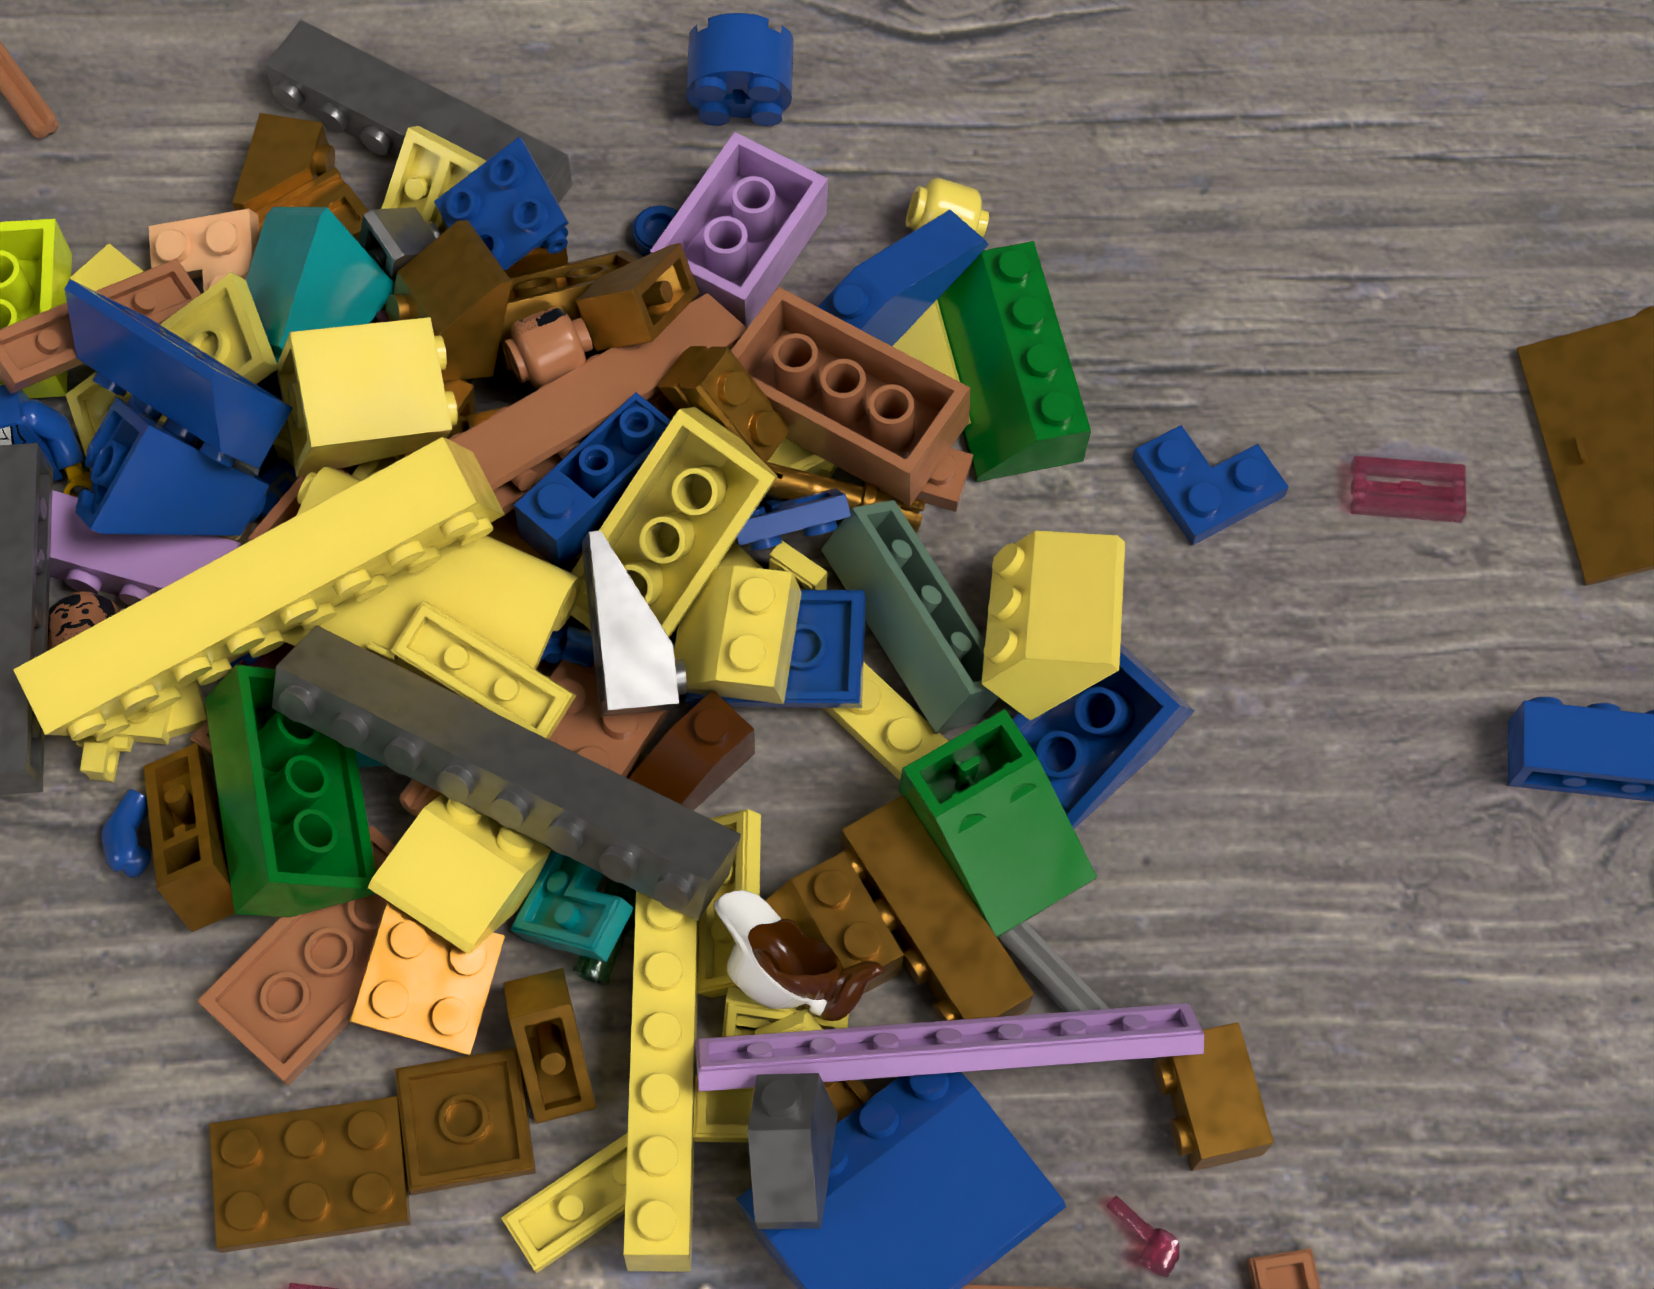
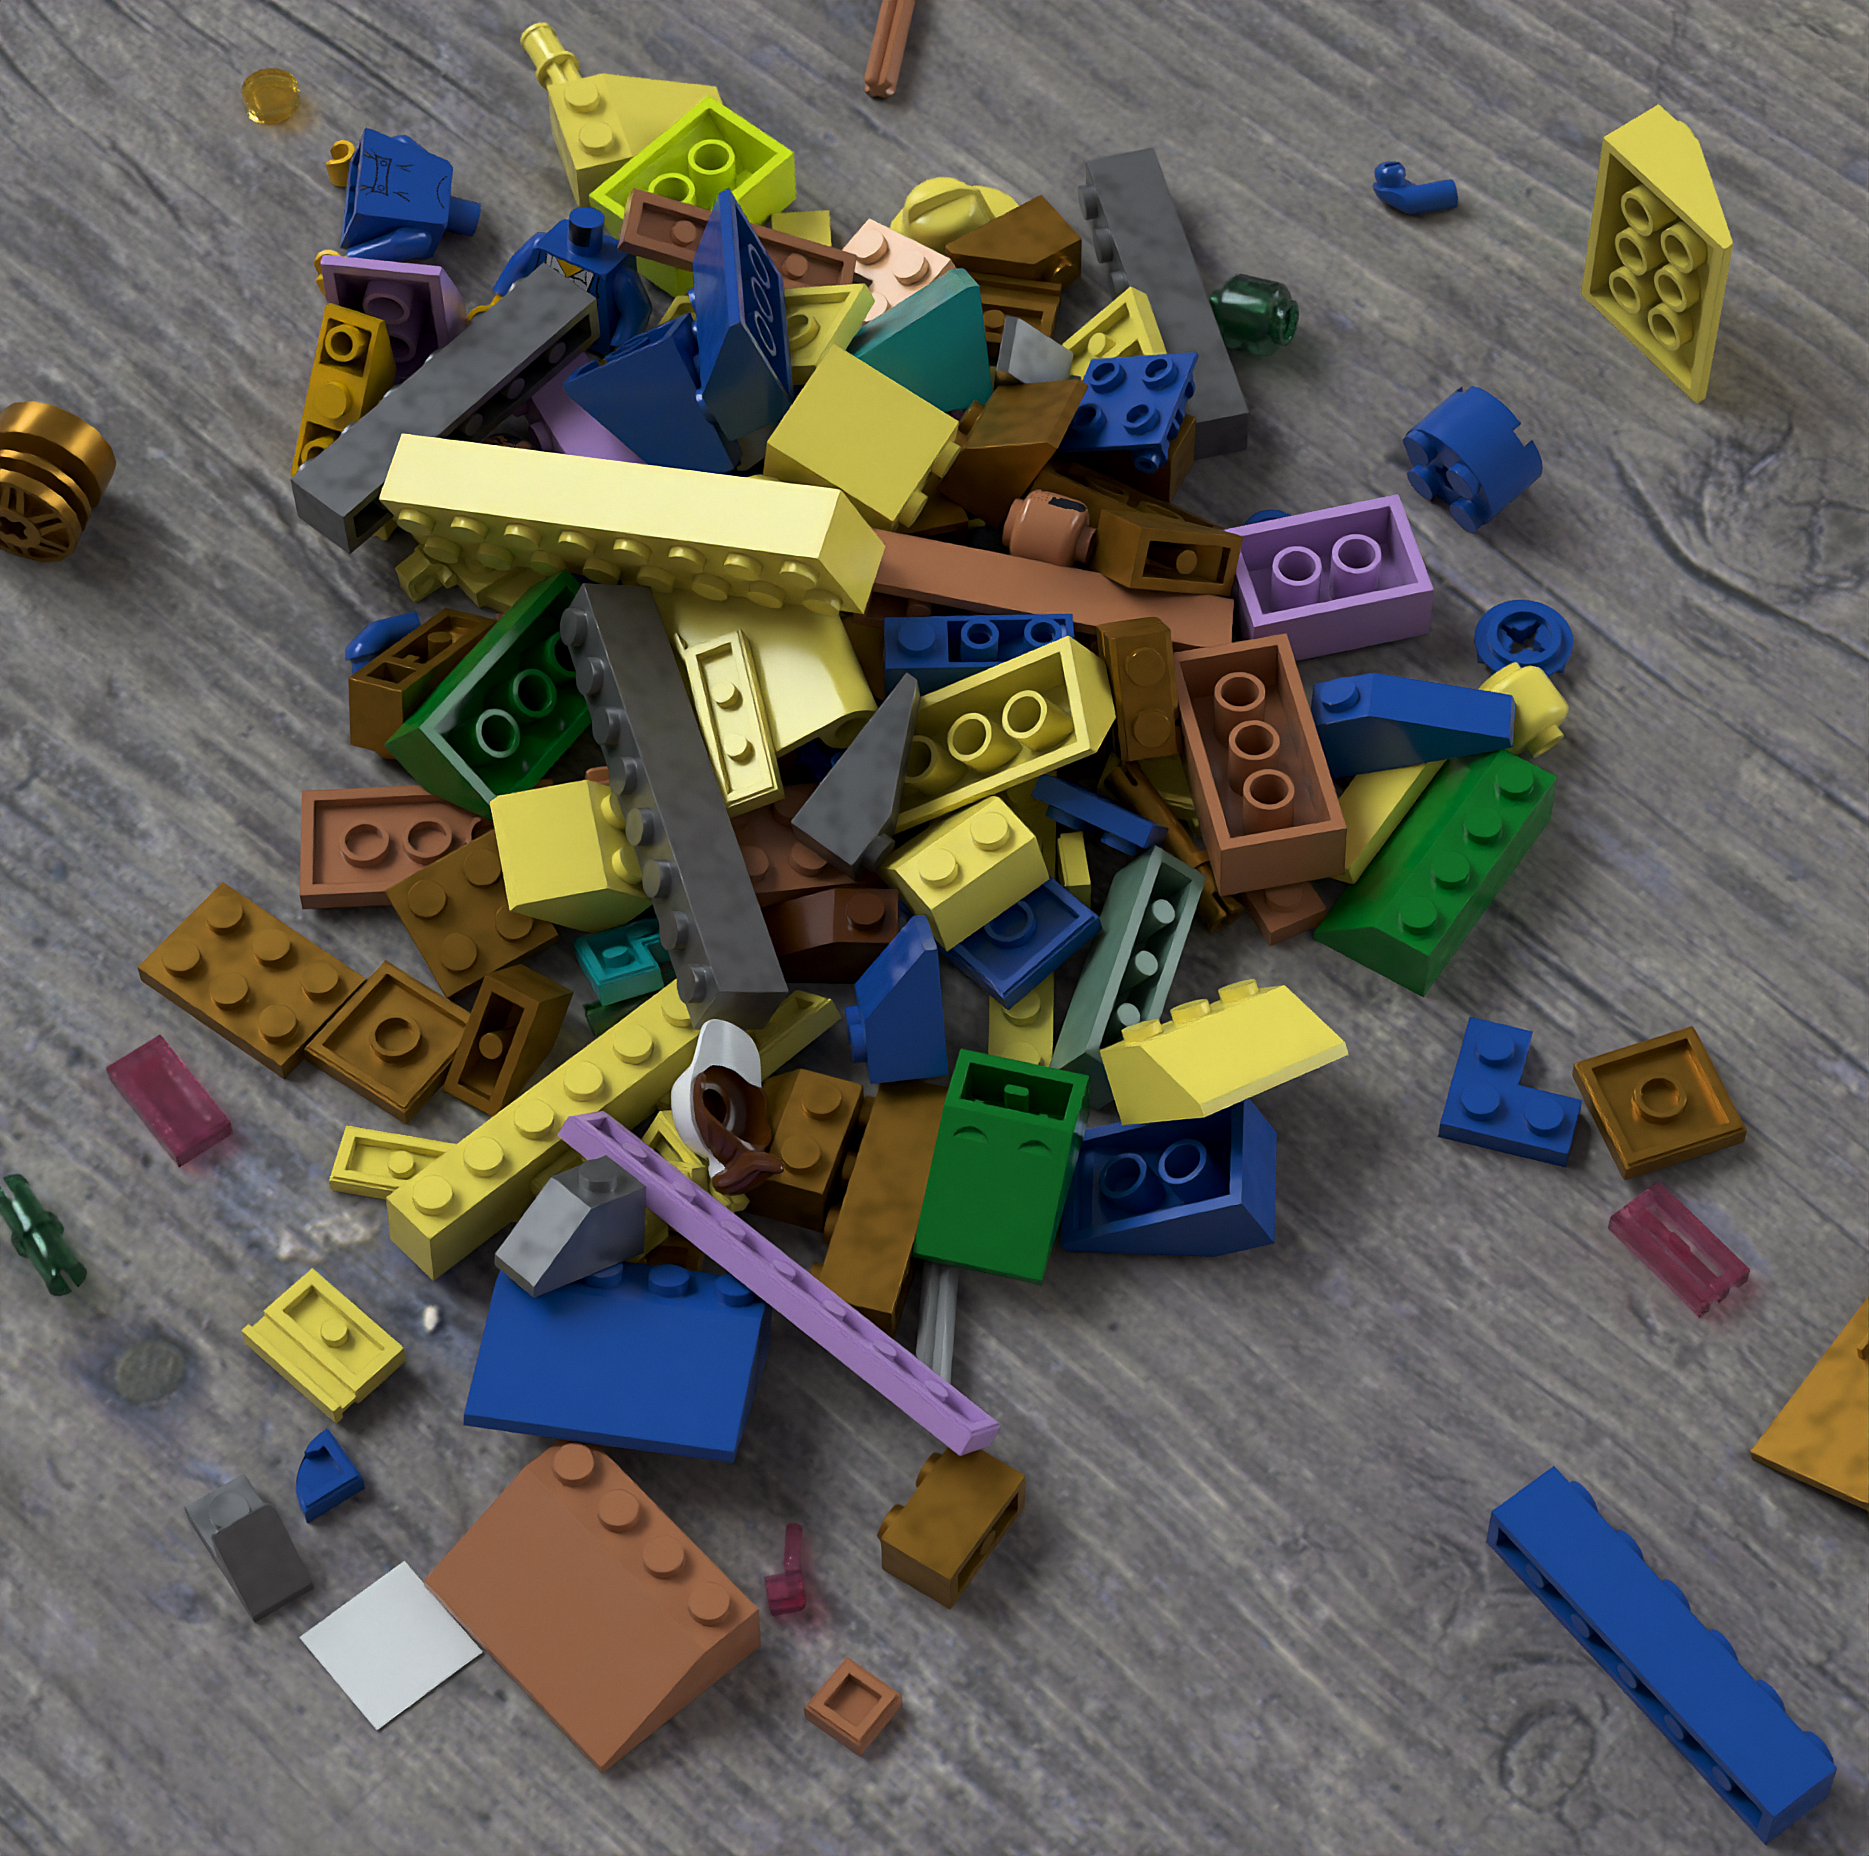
camera: 50 degrees right, 10 degrees down
none -> blue slope [845,915,949,1084]
none -> light yellow piece [890,177,1019,256]
none -> clear green head [1209,274,1299,356]
none -> blue gear [1474,600,1573,678]
none -> pearl gold plate [1572,1026,1747,1181]

